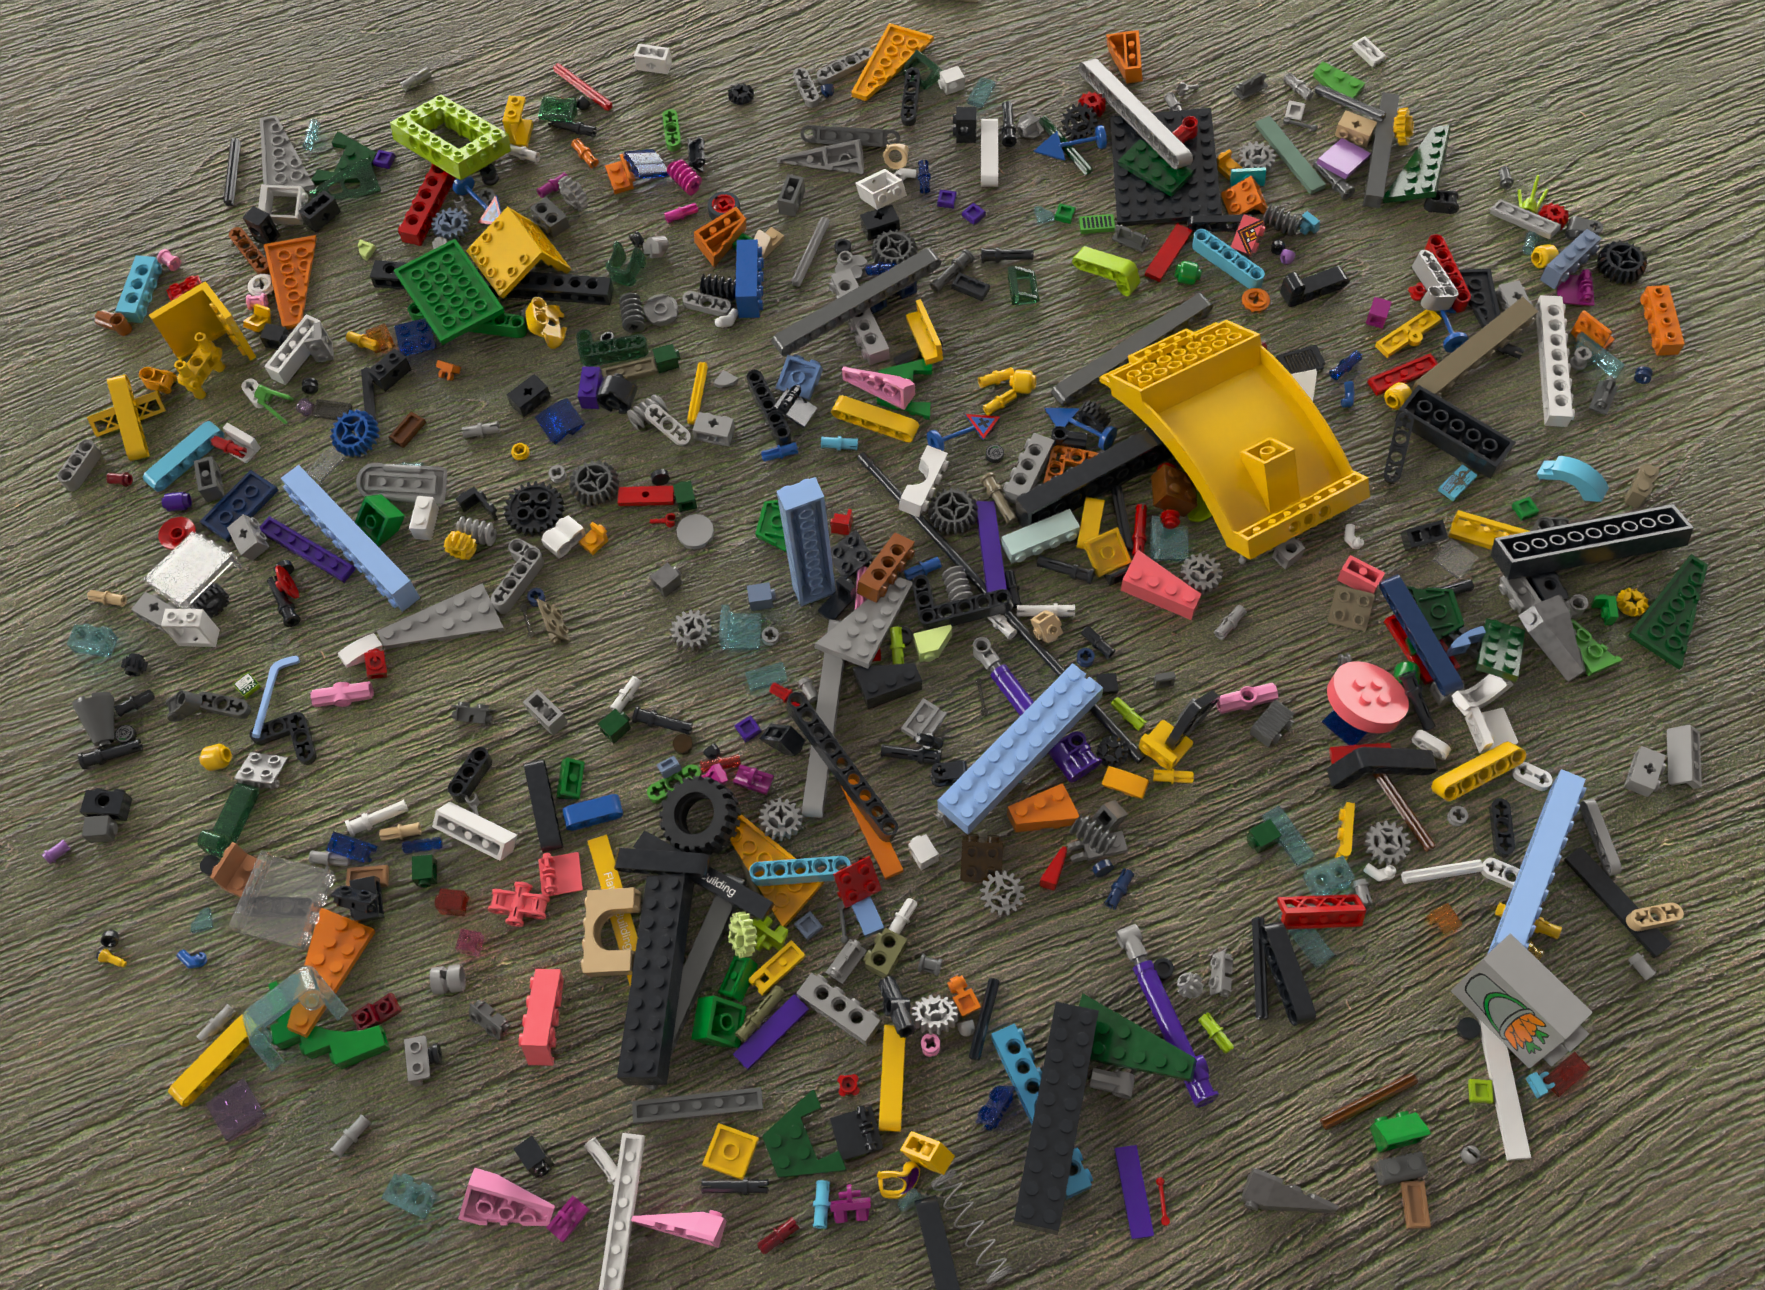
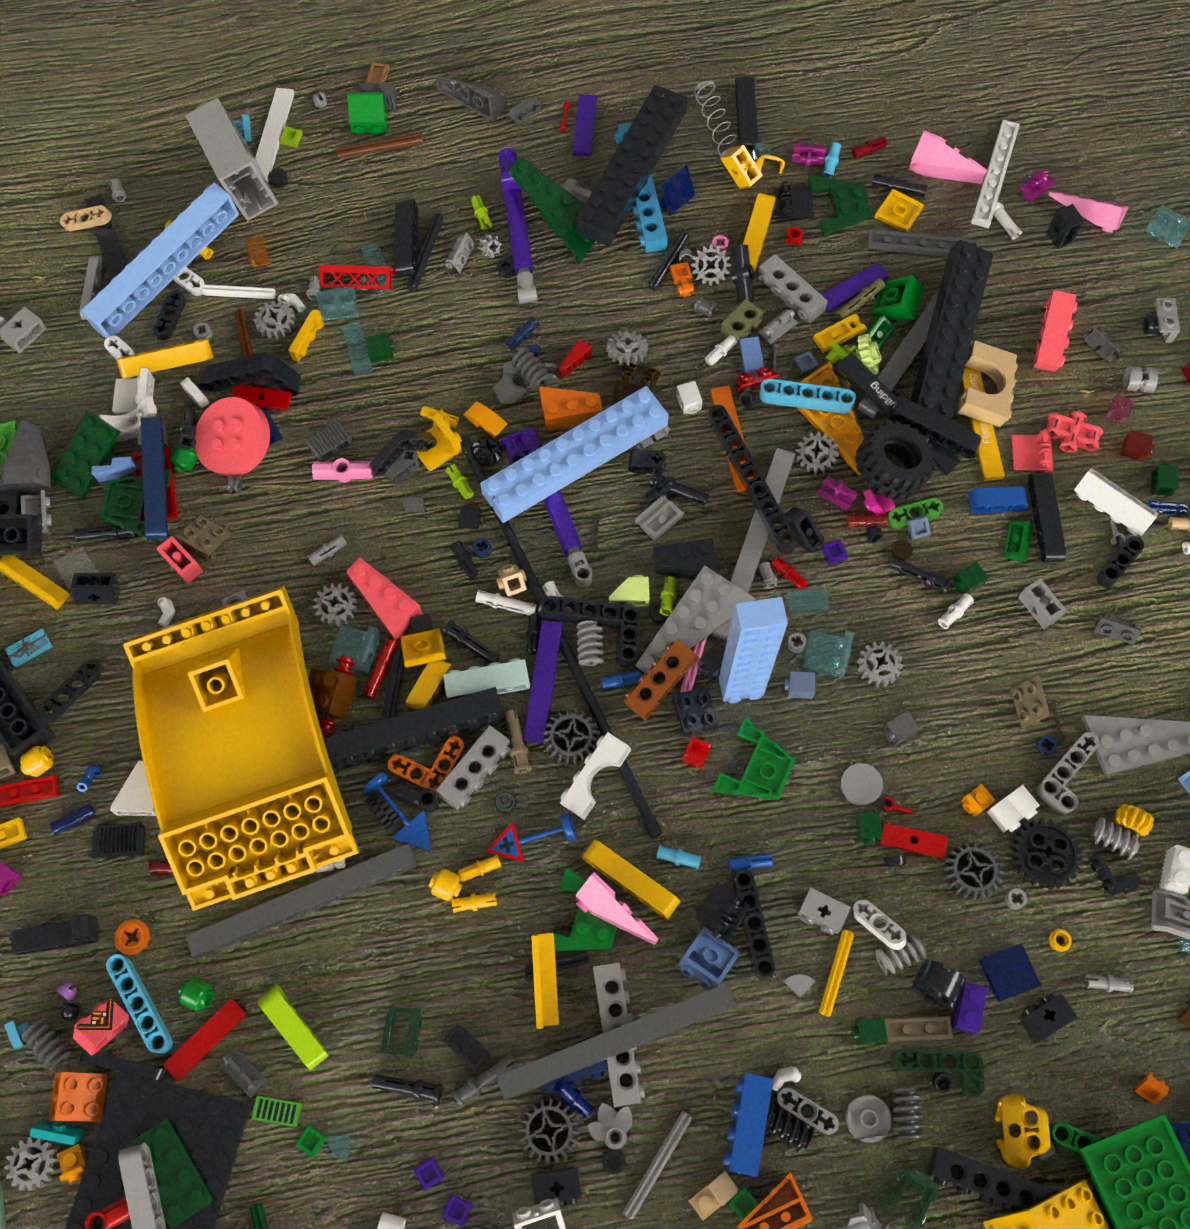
camera: 170 degrees left, 5 degrees up
none -> dark grey beam [509,96,541,124]

